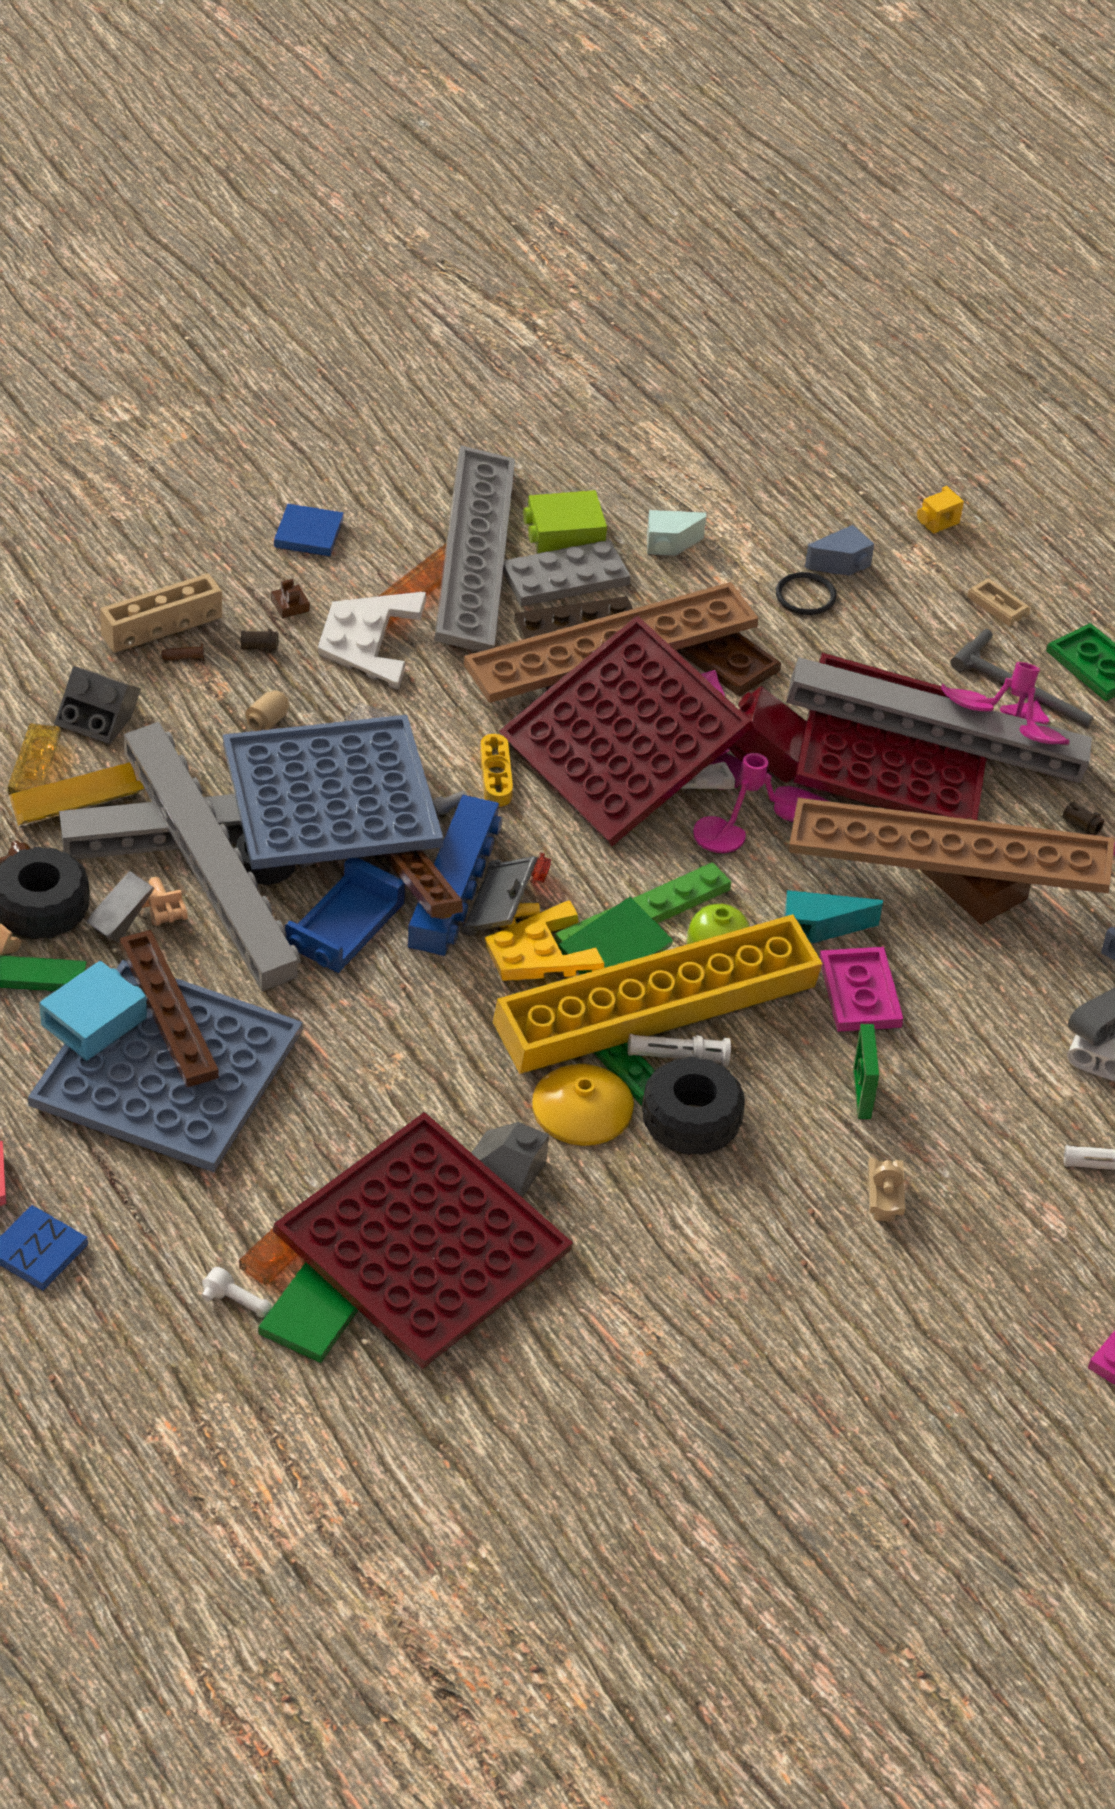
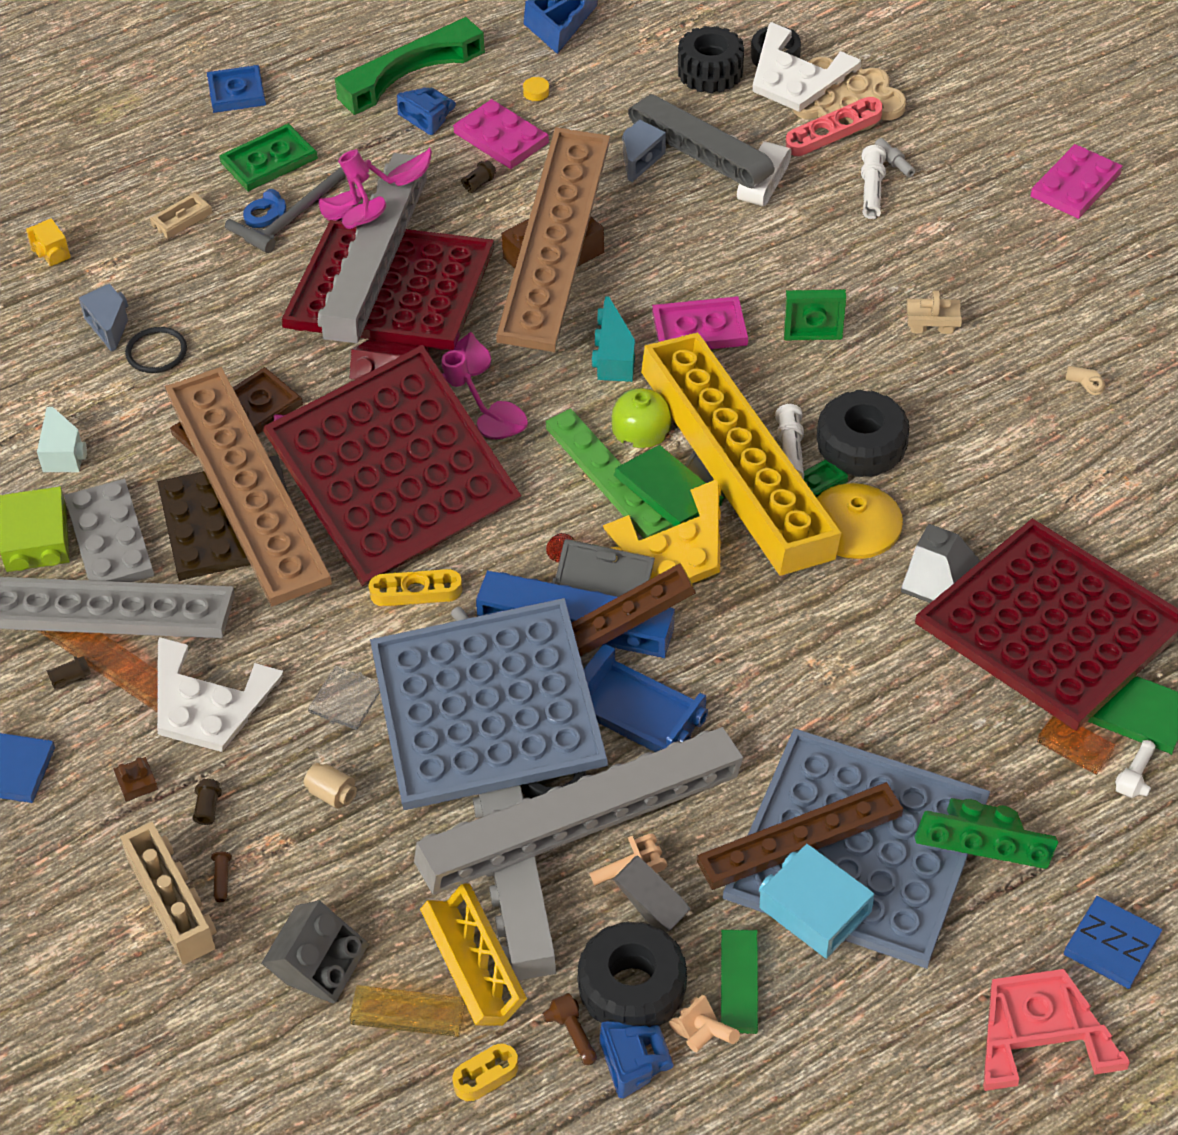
camera: 85 degrees left, 5 degrees up
none -> dark brown pin [46,656,91,690]
none -> blue piece [243,189,286,228]
none -> green bracket [914,798,1058,869]
none -> tan arm [1065,366,1105,395]

